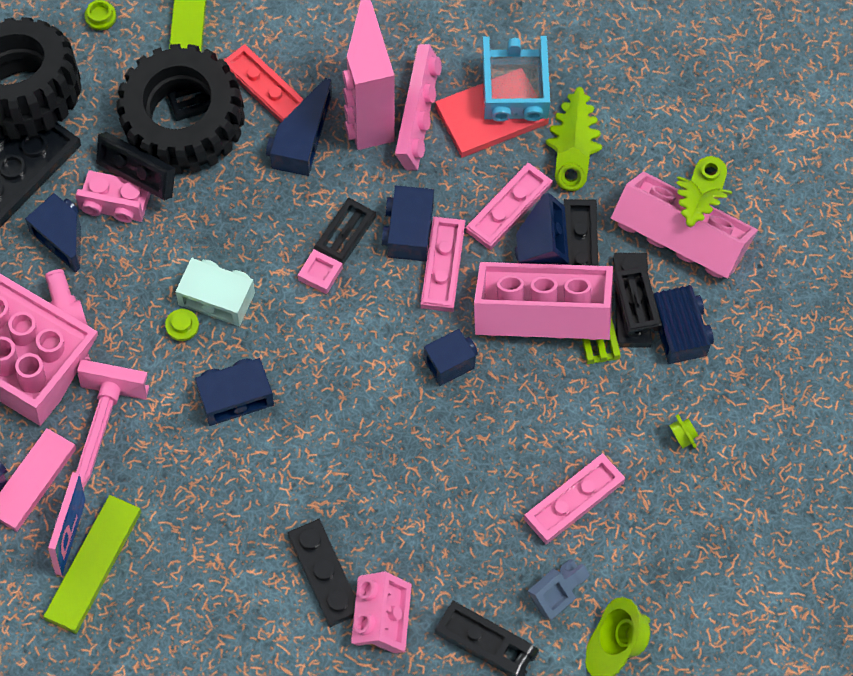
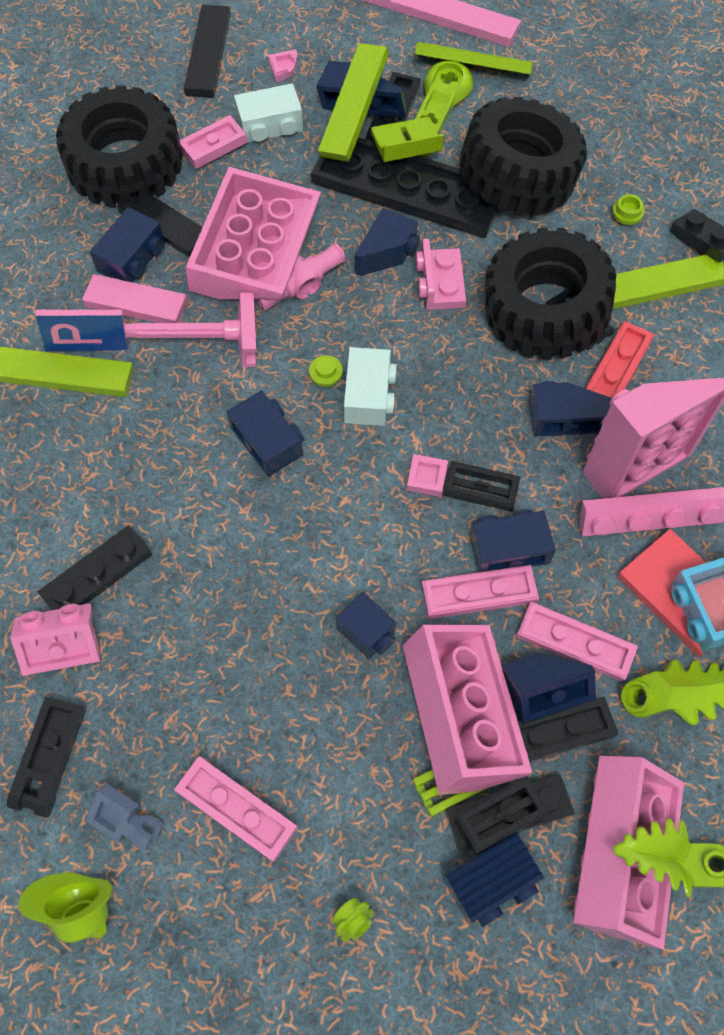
camera: 75 degrees right, 0 degrees up
black tile [96,132,175,200] -> none

